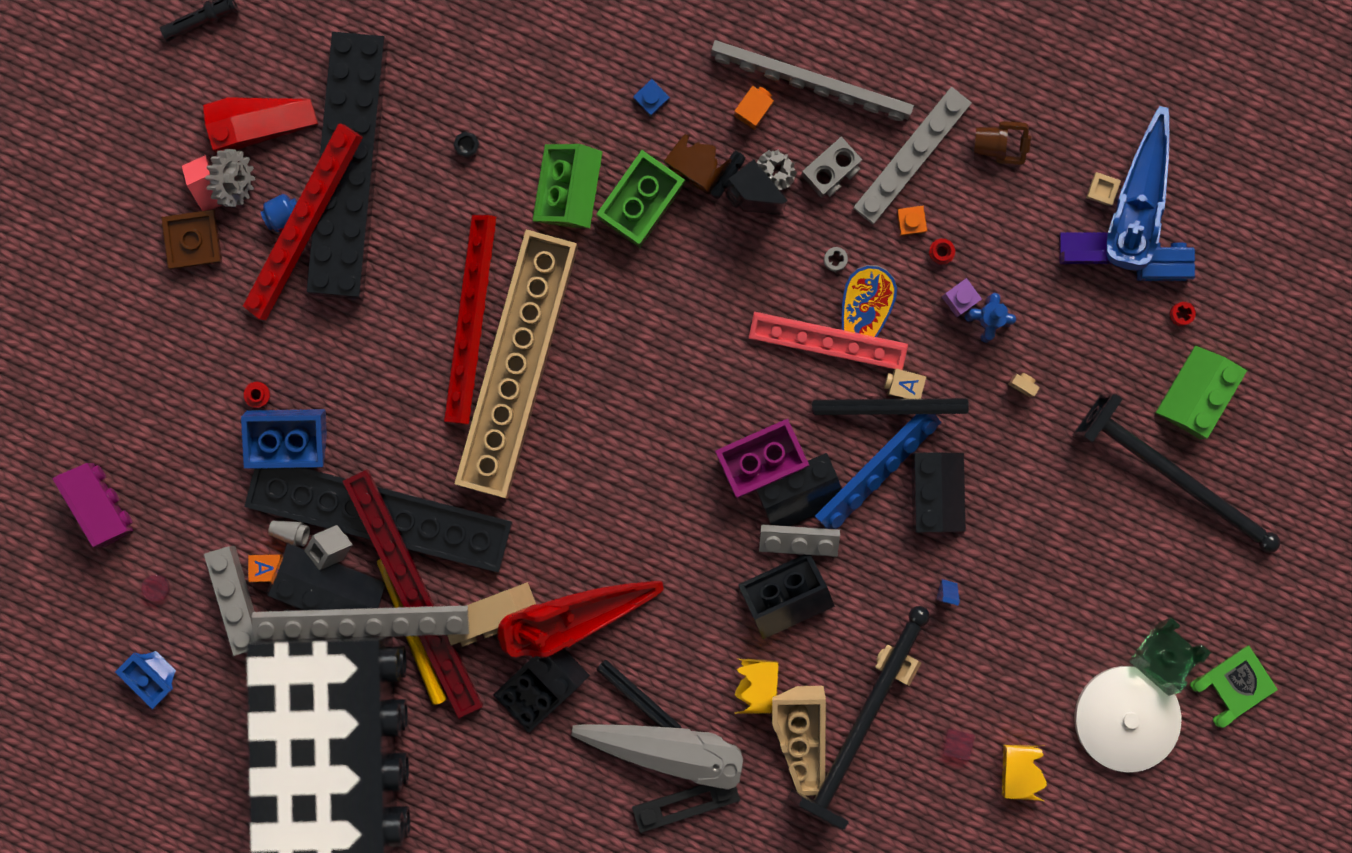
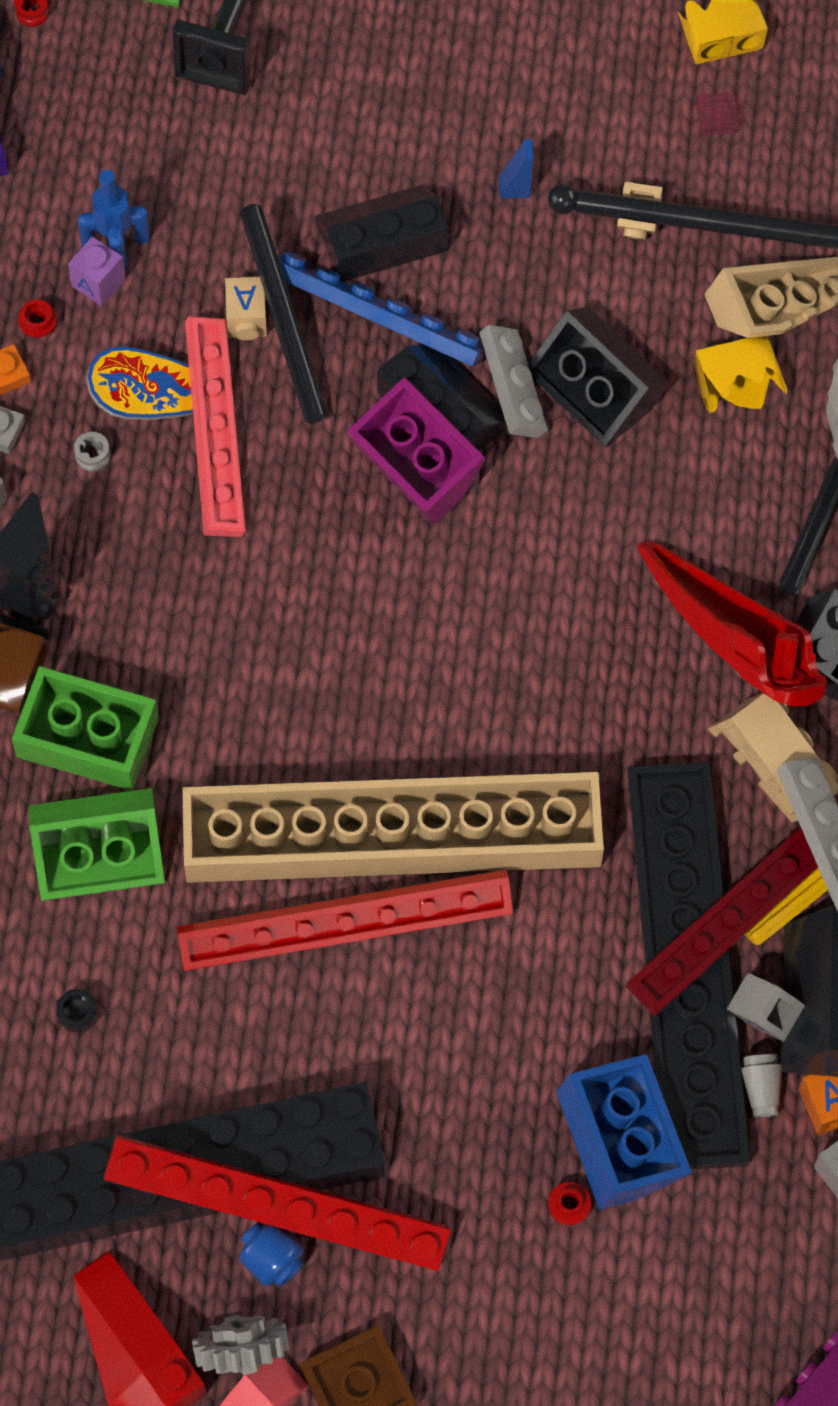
camera: 105 degrees left, 20 degrees down
tan plate [1008,373,1040,398] -> none

